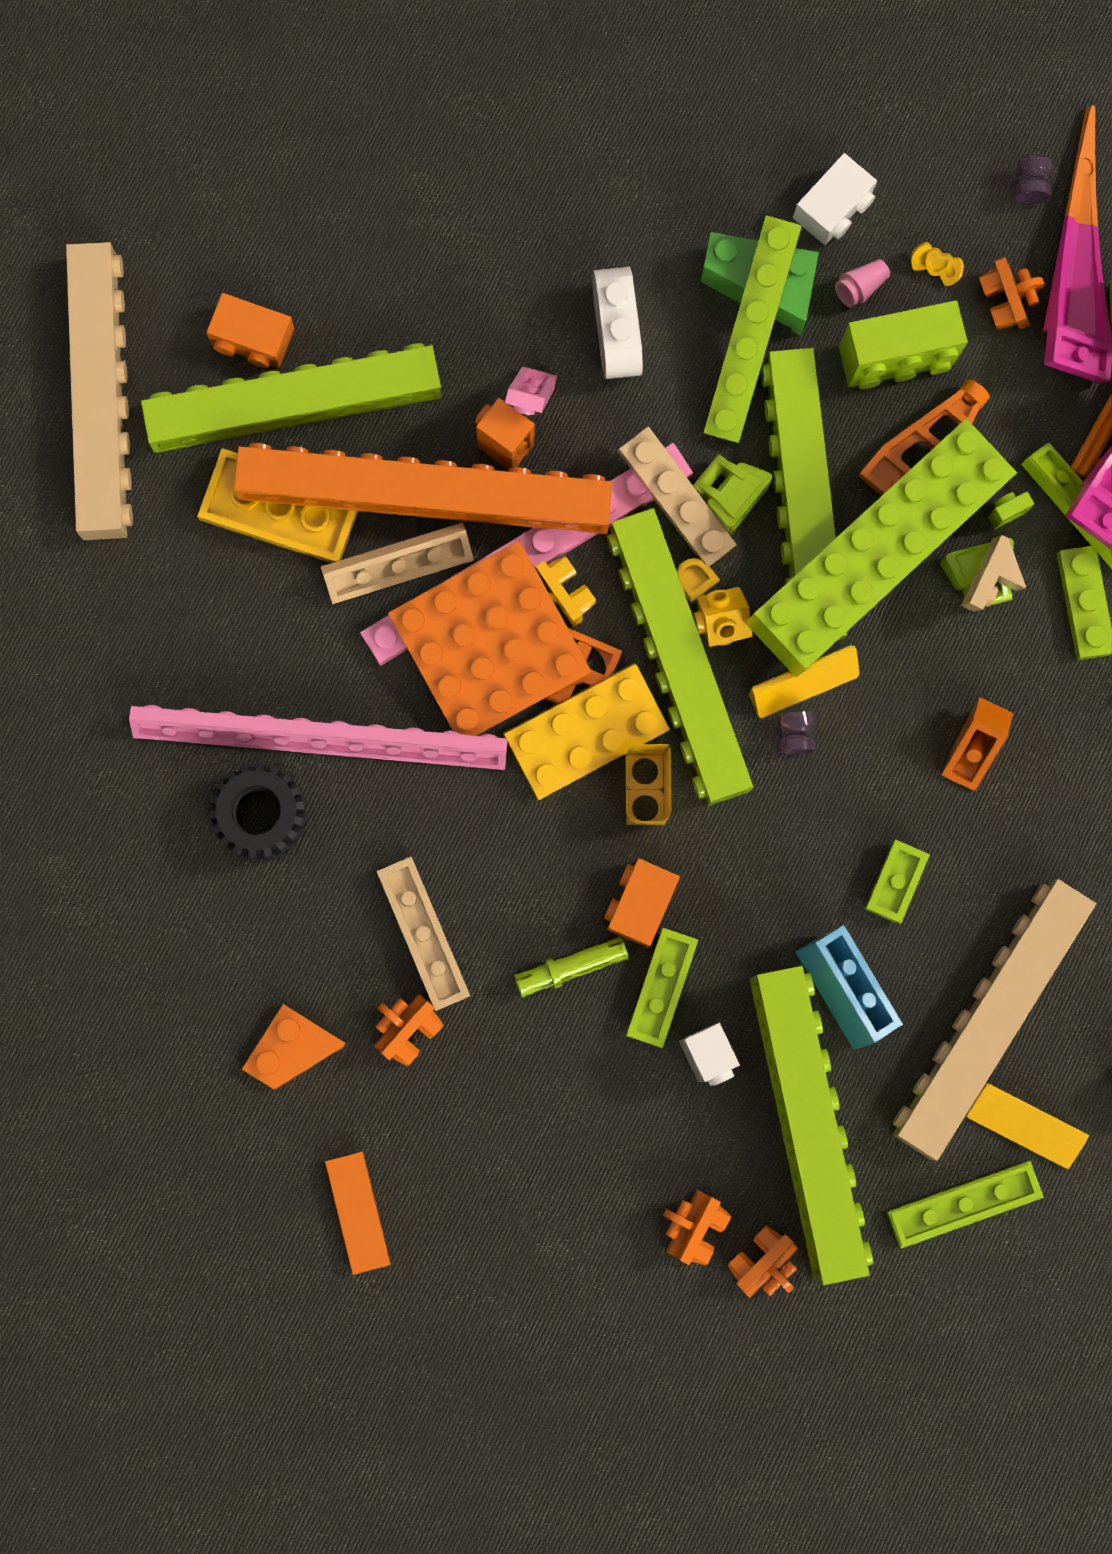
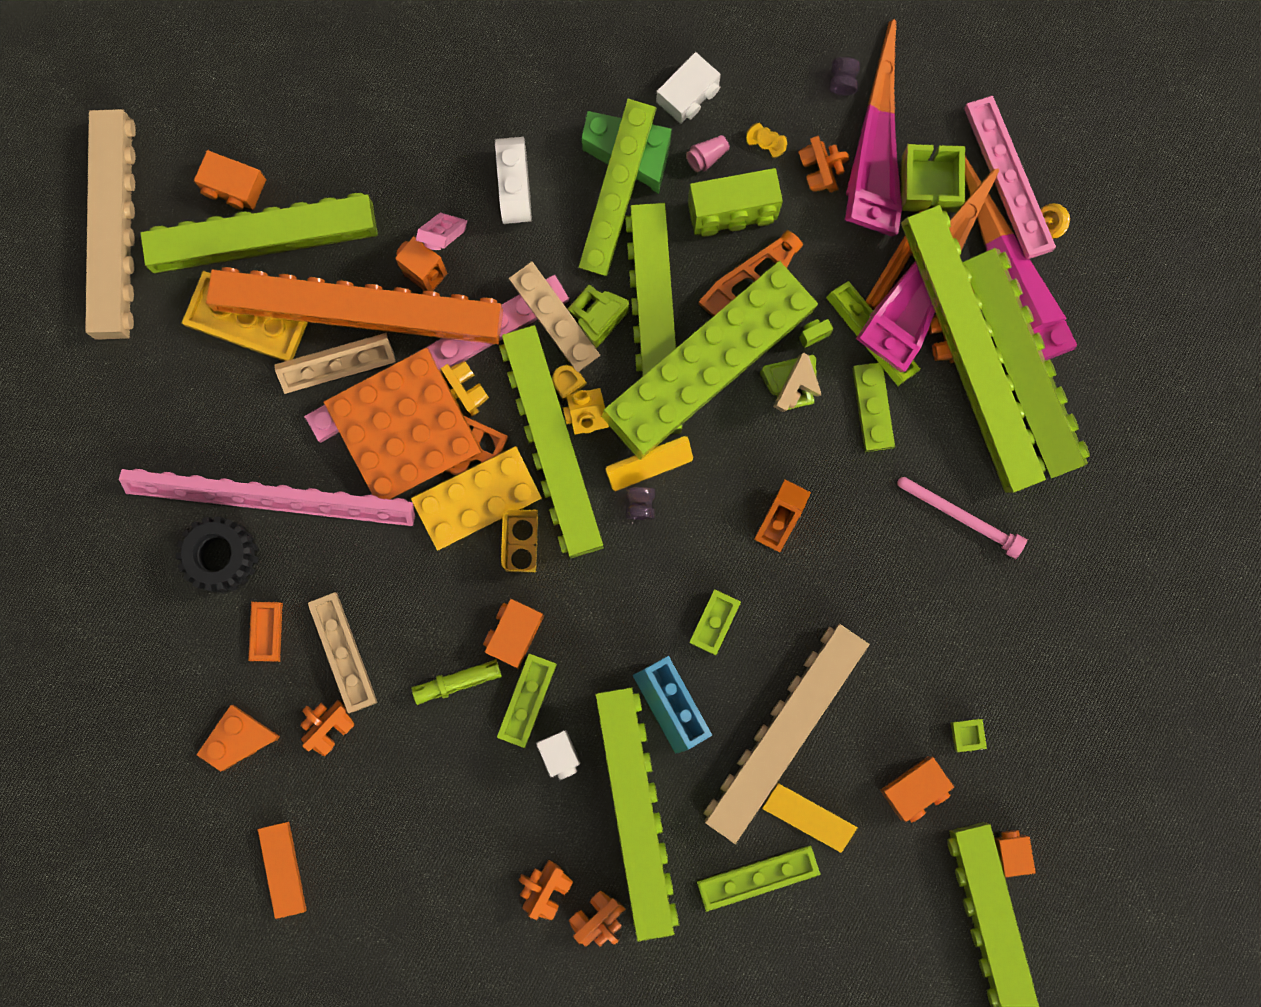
camera: 10 degrees right, 0 degrees up
none -> orange tile [248,602,283,662]

